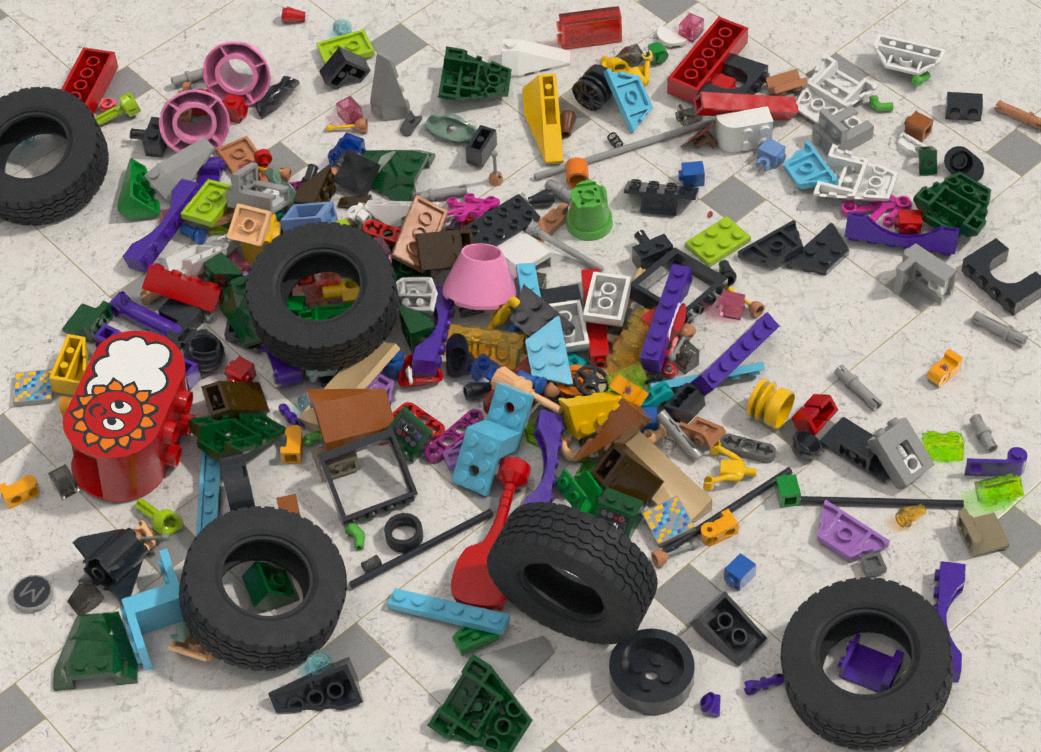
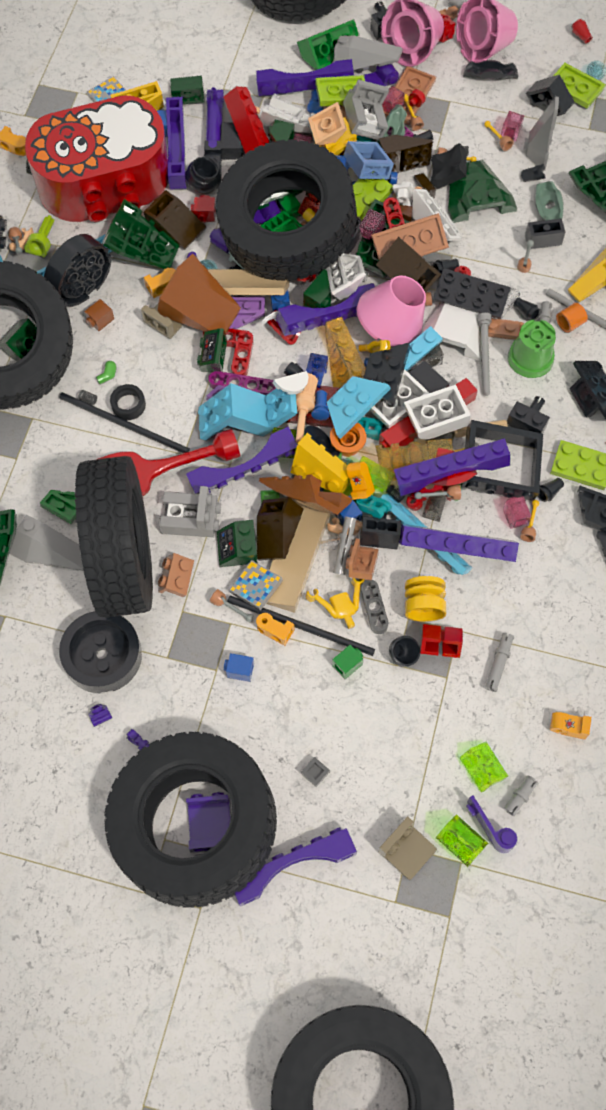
camera: 55 degrees right, 15 degrees up
red brick [222,94,248,124] -> none
black window [317,428,418,525] -> none
clear blue bracket [328,132,366,167] -> none
medium azure plate [387,588,510,635] -> none
light grey pin [413,184,467,202] -> none
dark pink plant [444,193,500,222] -> none
black piece [445,333,475,378] -> none
nougat hinge [527,382,561,421] -> none
green piece [555,468,603,515] -> none
light nougat piece [560,433,578,463] -> none
black wheel [574,365,610,396] -> none
black slope [689,591,767,666] -> none
black piece [801,496,964,508] -> none
medium lavender wing [817,500,890,562] -> none
black bracket [820,417,890,483] -> none
light grey brick [864,417,935,488] -> none
clear yellow cone [895,504,926,527] -> none
none -> white tile [273,371,309,395]

